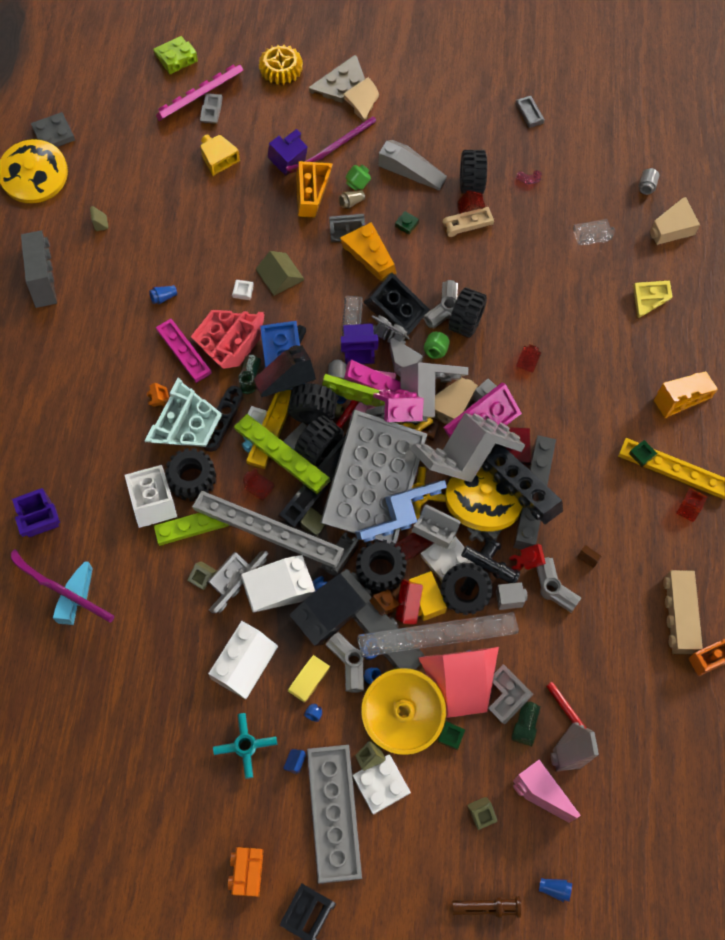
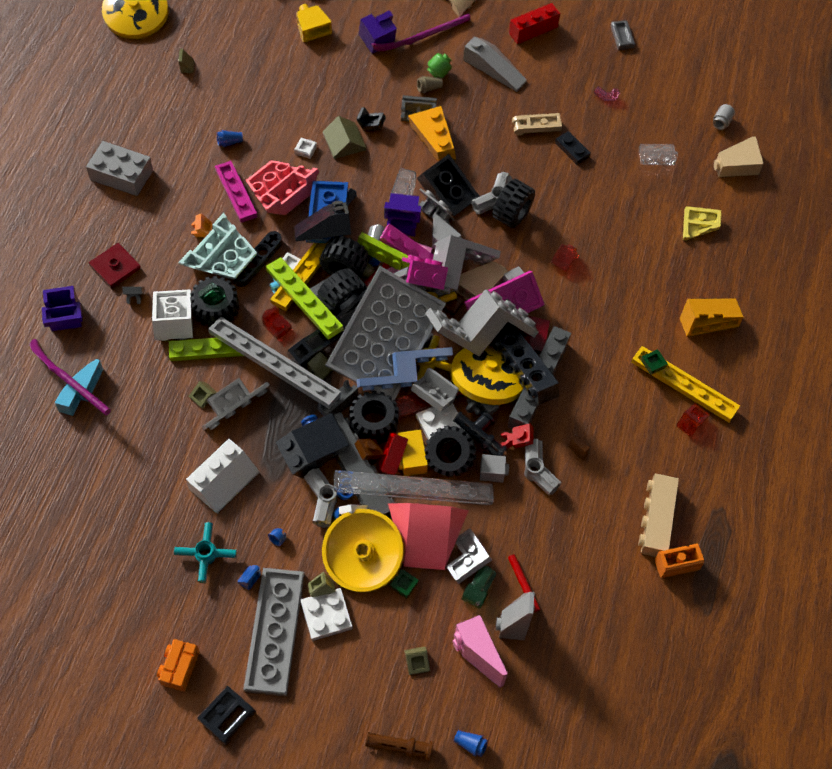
camera: 10 degrees right, 5 degrees down
dark grey wedge [21,230,57,308] -> none
clear green piece [238,355,261,394] -> none
white slope [241,555,315,612] -> none
light yellow slope [288,655,330,703] -> none
light orange wedge [296,161,333,217] -> none
dark green plate [395,211,419,235] -> none
bright green head [424,332,450,359] -> none
clear red bracket [457,190,485,214] -> none
black tyre [460,150,487,194] -> none
none -> light grey brick [86,141,153,196]
none -> dark red plate [88,243,141,289]
none -> dark grey tile [123,287,145,304]
none -> clear green plate [198,282,226,305]
none -> white tile [339,505,368,515]
none -> black bracket [357,107,386,131]
none -> red brick [509,3,561,44]
none -> black plate [555,131,591,165]

